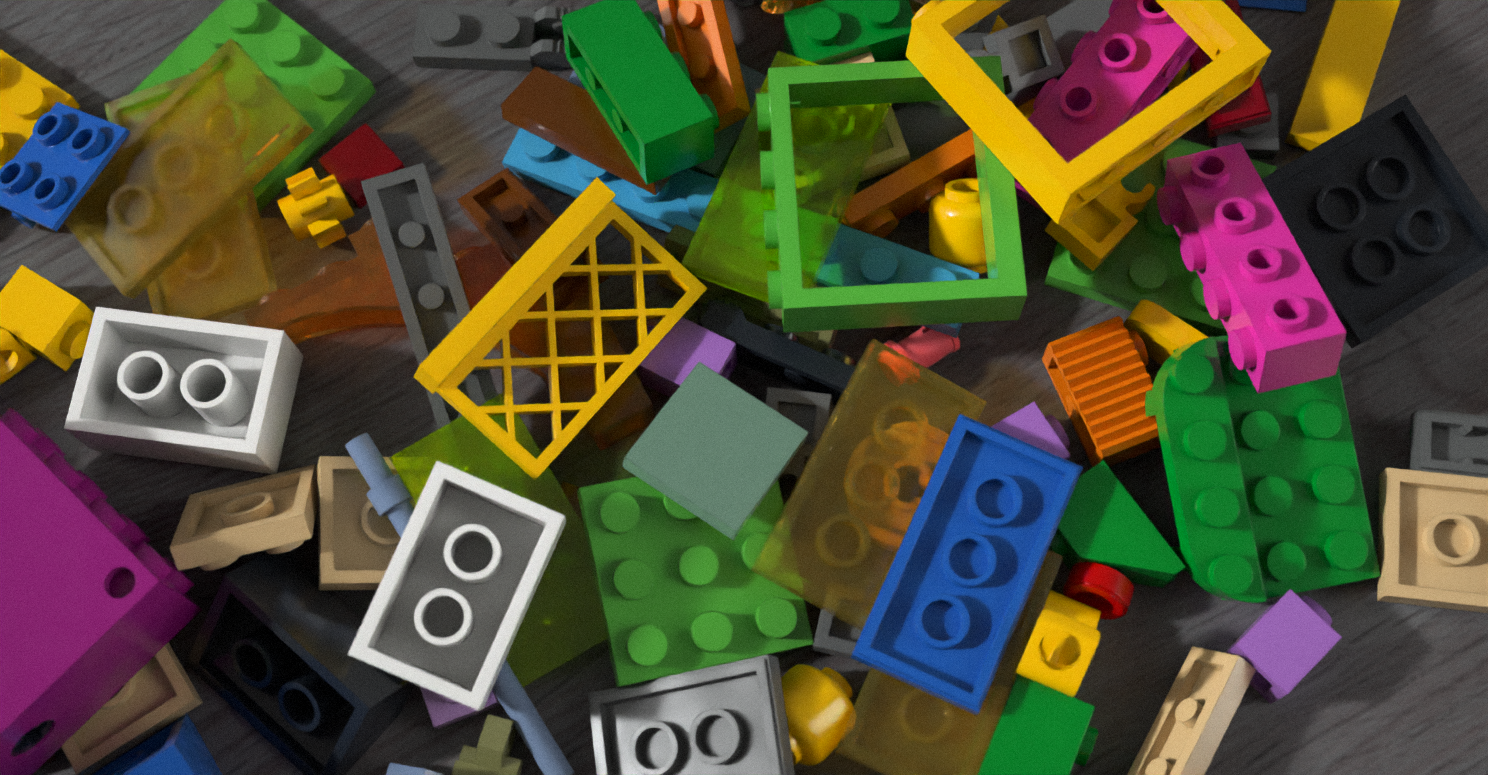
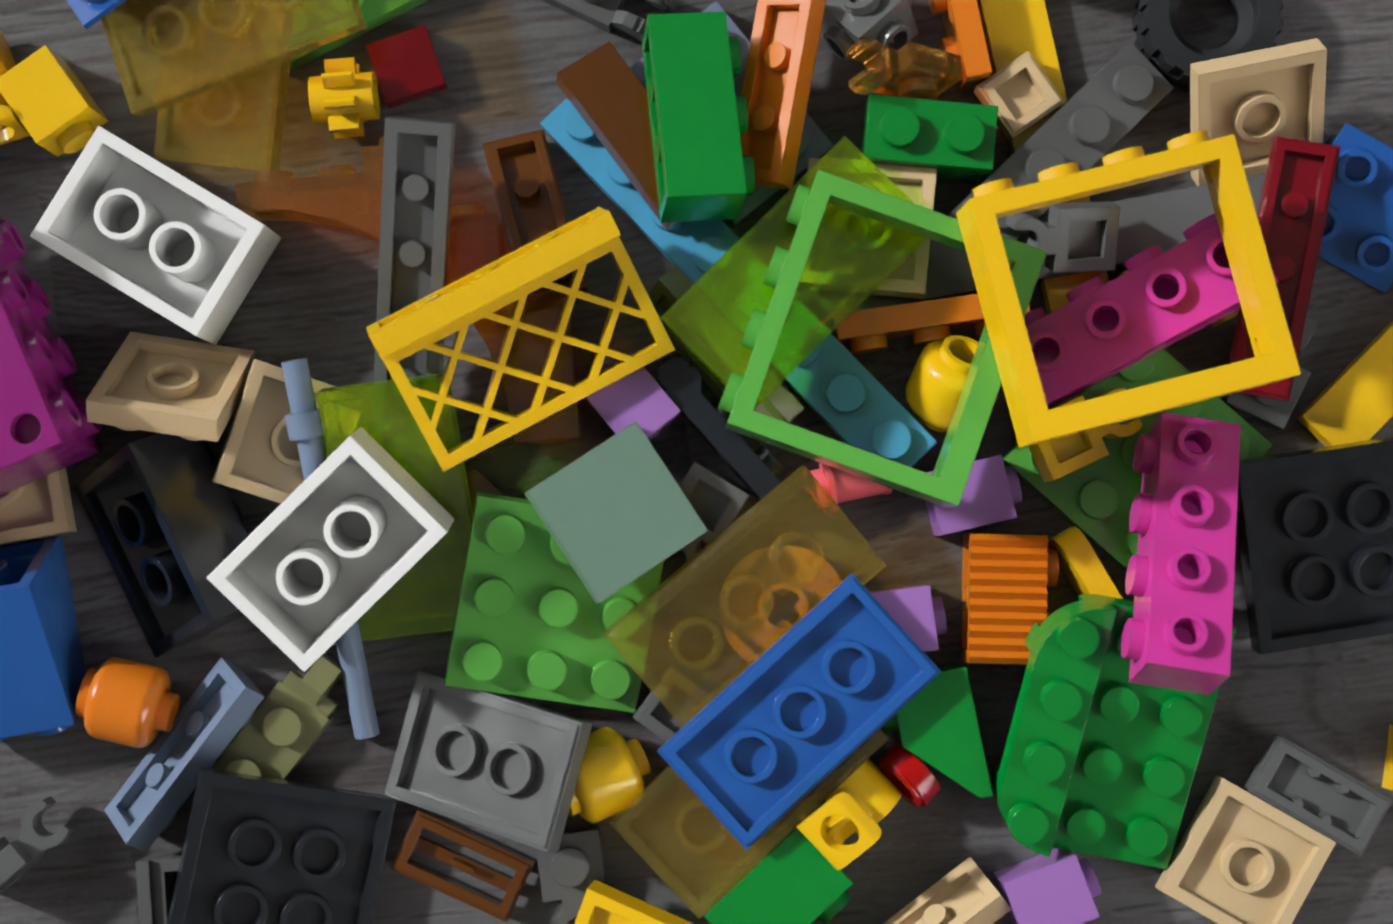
camera: 20 degrees right, 15 degrees up
none -> medium lavender brick [925,455,1022,536]

